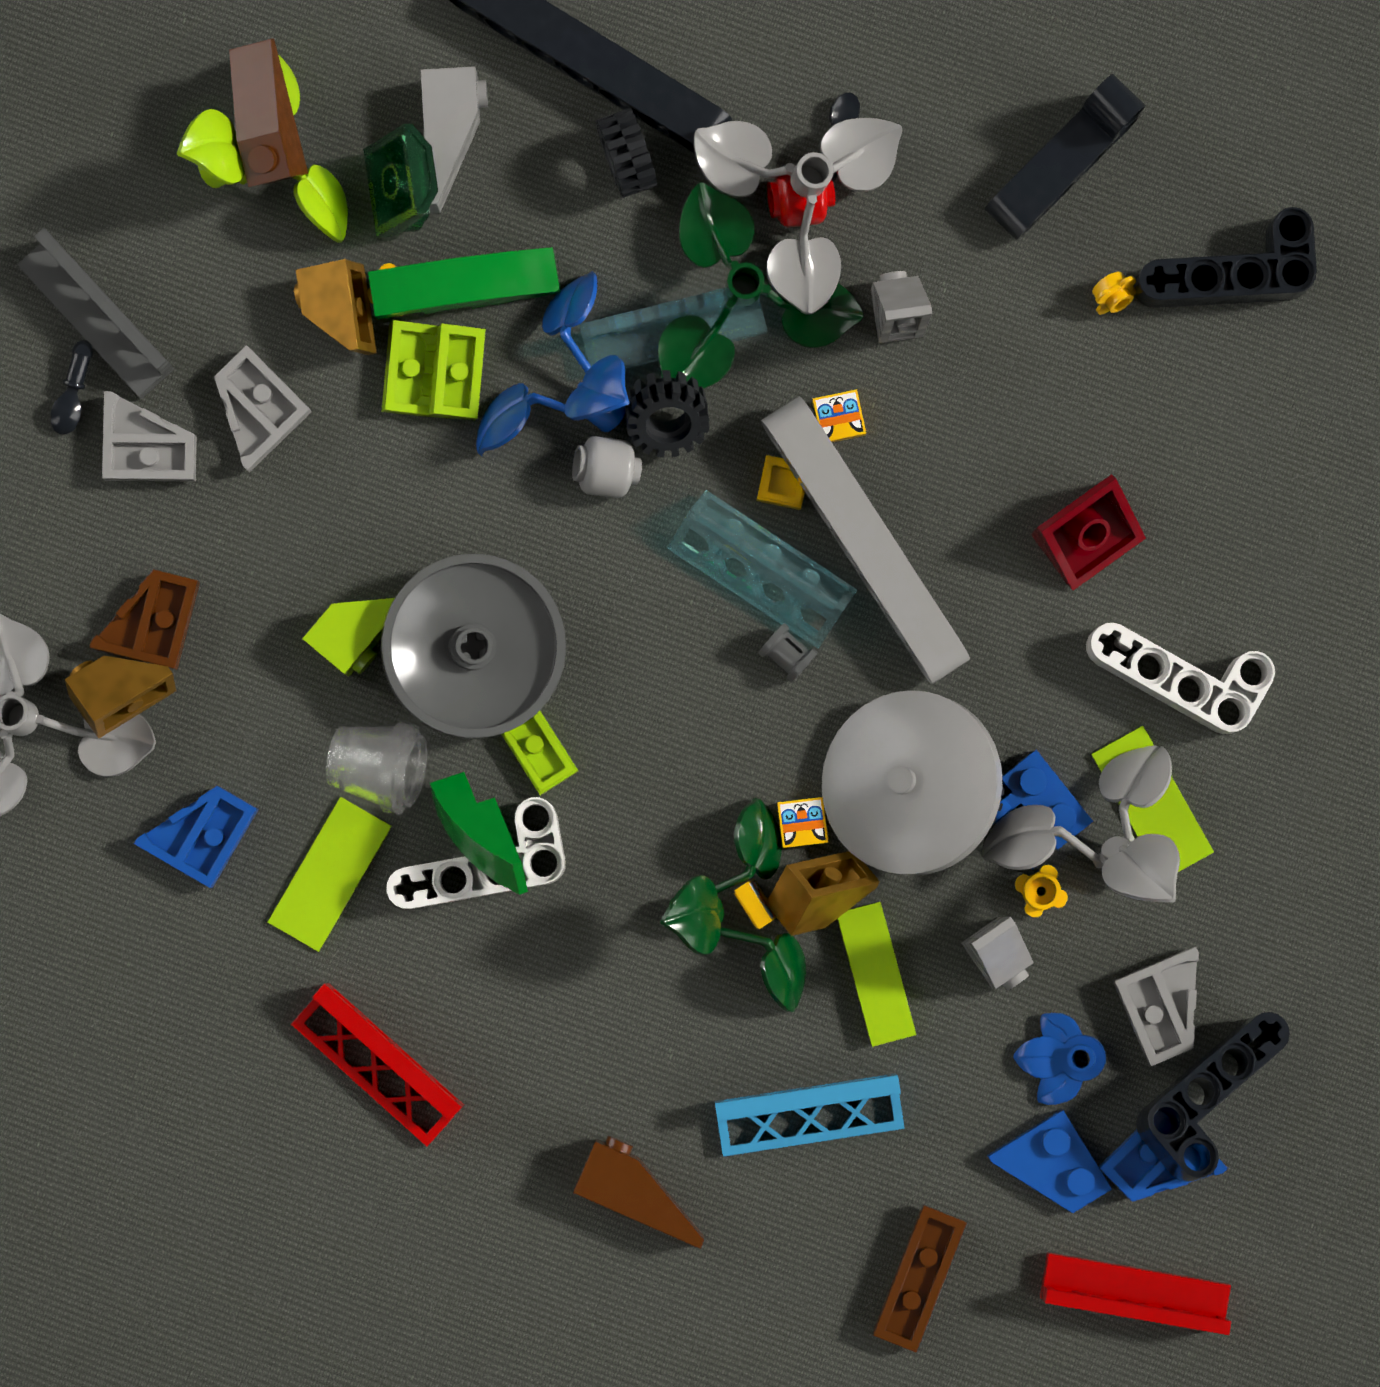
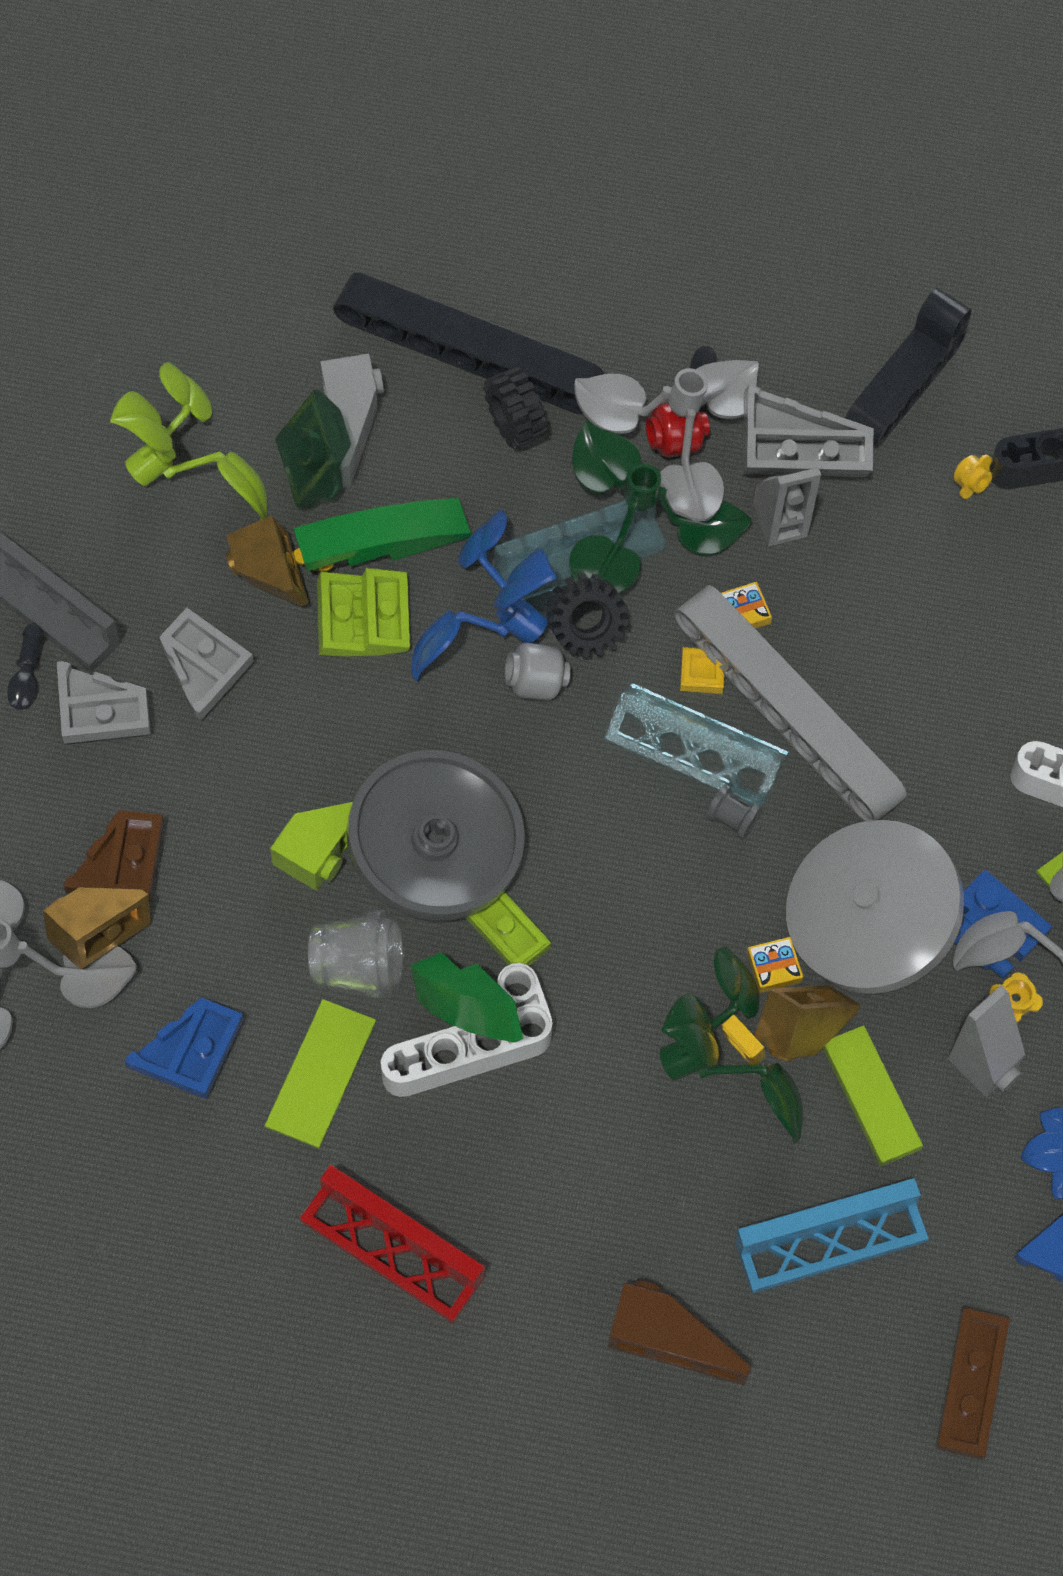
camera: 10 degrees left, 20 degrees down
reddish brown slope [229,39,308,187] -> none
dark red slope [1031,474,1146,591] -> none
none -> light grey wedge [743,384,873,477]

